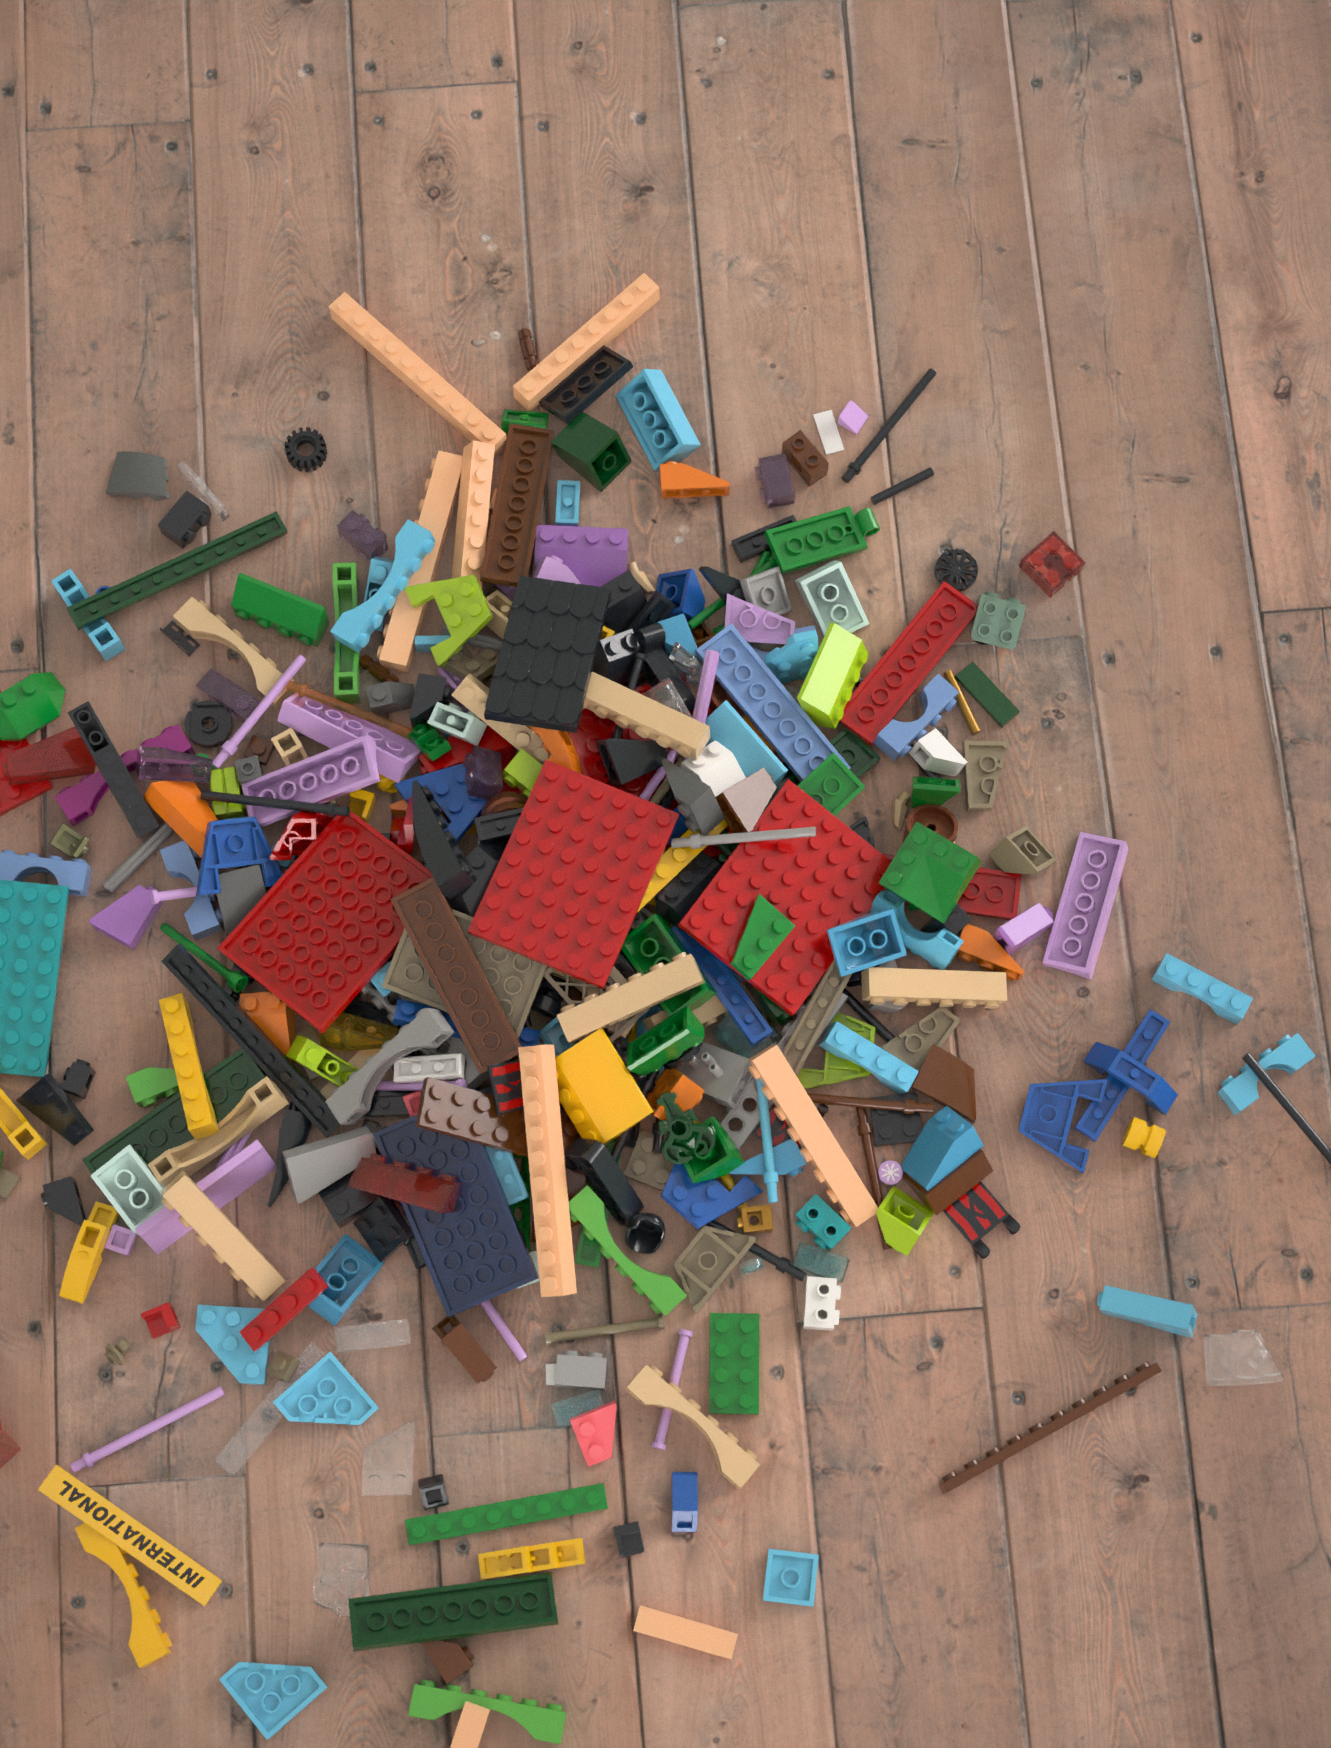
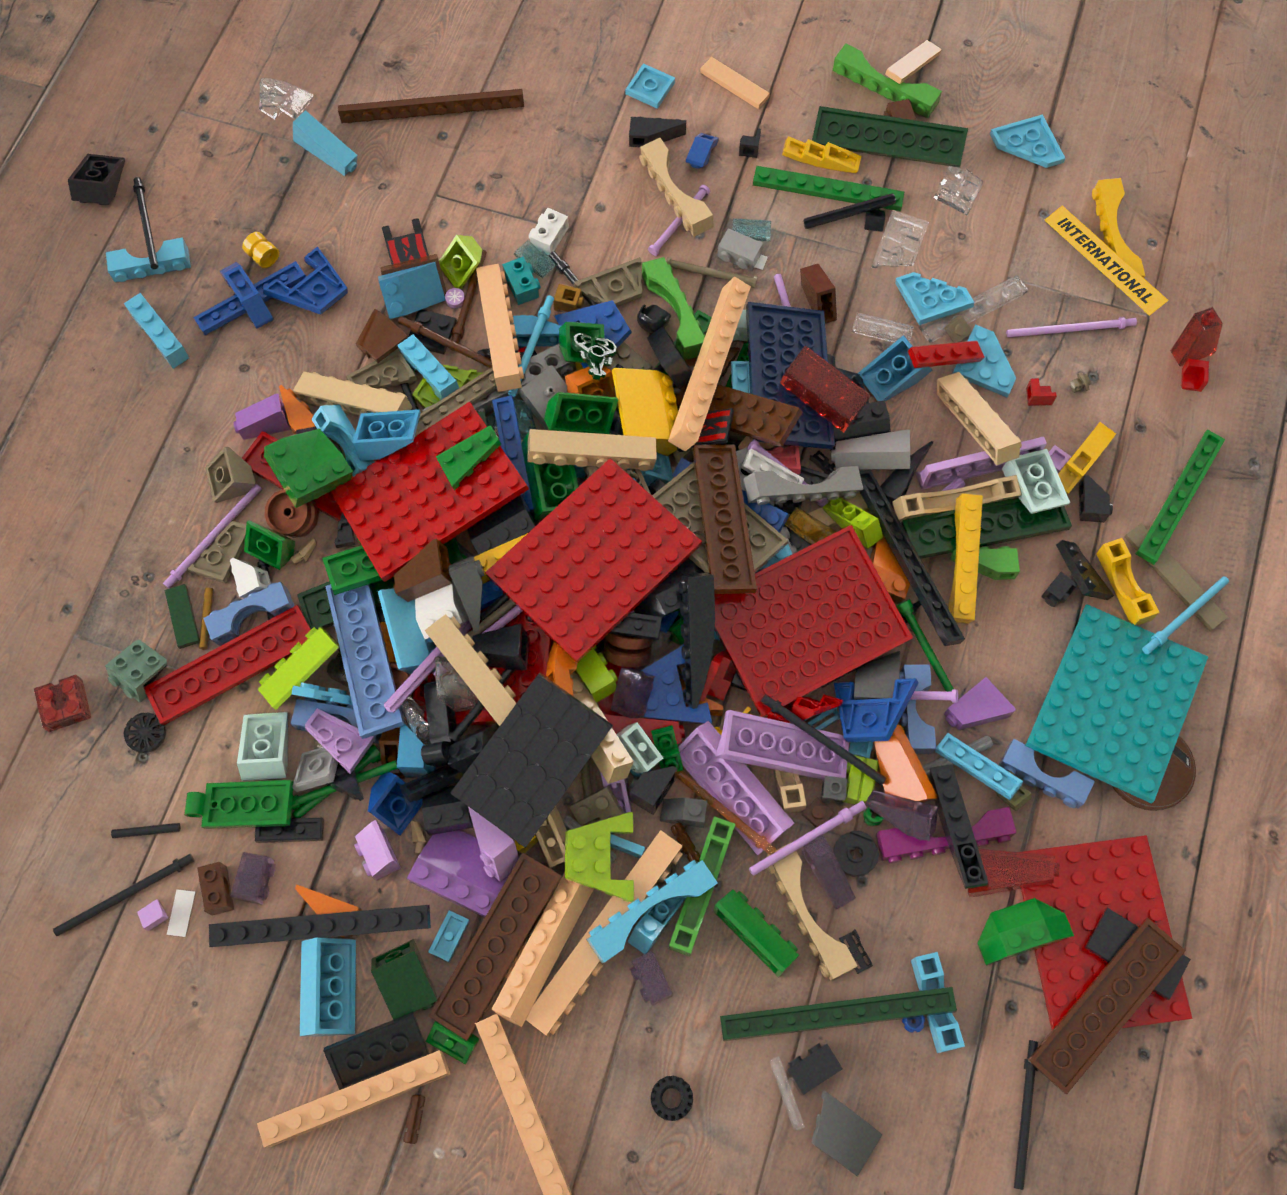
camera: 155 degrees left, 5 degrees down
coral wing [570,1401,617,1467] -> none
light grey bar [671,827,816,849] -> none
green plate [709,1313,759,1415] -> none
clear light blue tile [738,1258,764,1275] -> none
lavender arch [1042,832,1129,980] -> none
none -> lavender bar [163,484,262,589]
none -> black plate [209,905,431,947]
none -> lavender slope [354,820,401,880]
none -> black slope [629,117,687,148]
none -> black axle [803,193,896,229]
none -> medium azure tile [935,733,1023,800]

